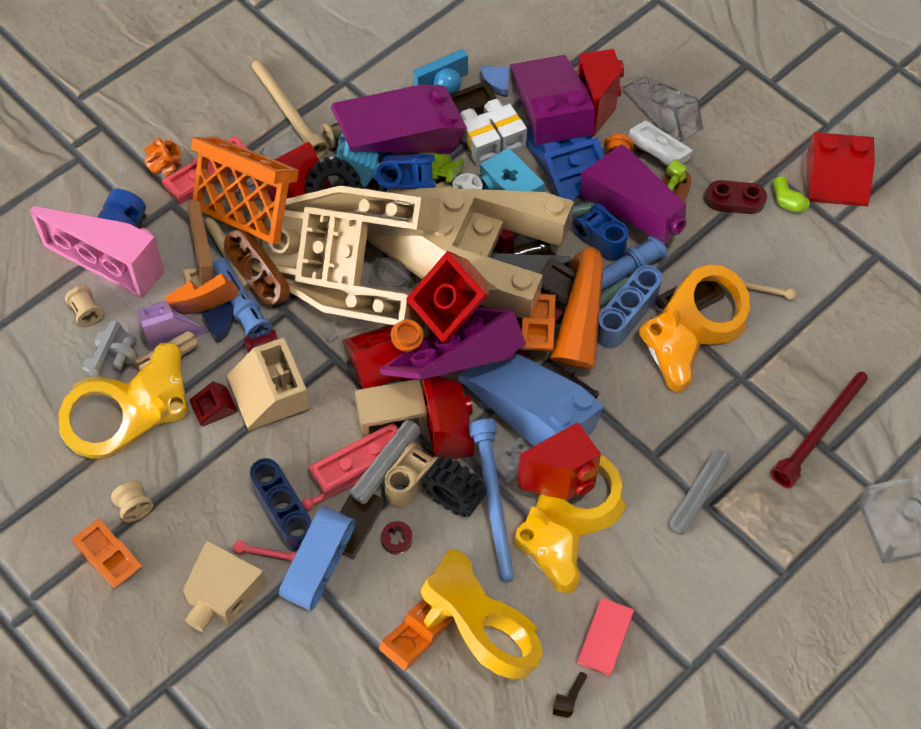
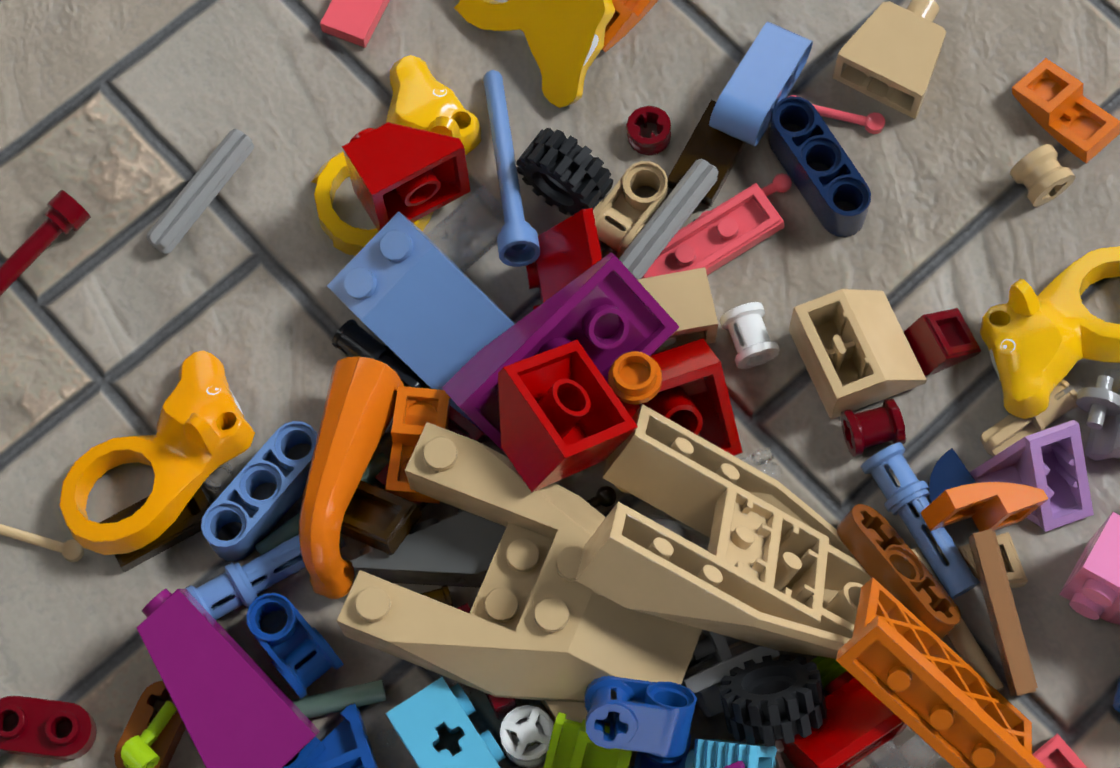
camera: 175 degrees left, 10 degrees up
none -> white bush [719,302,780,369]

